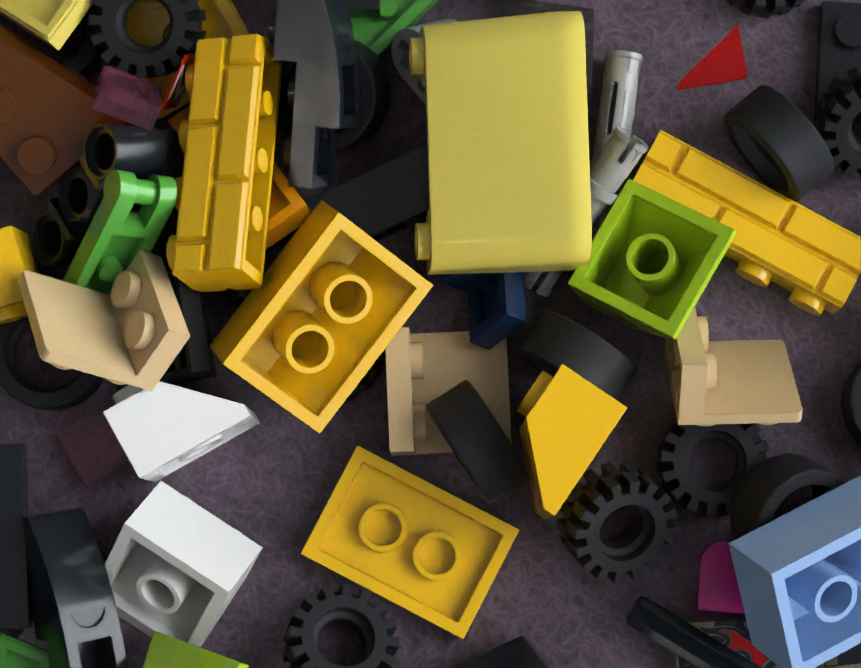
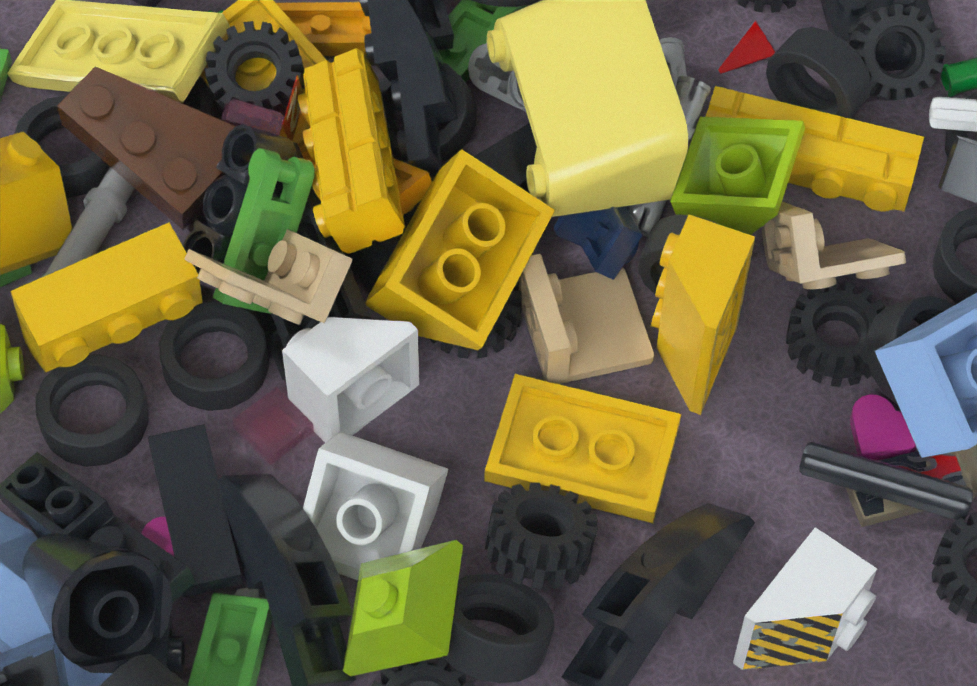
camera: 15 degrees left, 25 degrees down
black tyre [426,380,529,504] -> none
black tyre [557,462,678,584] -> none

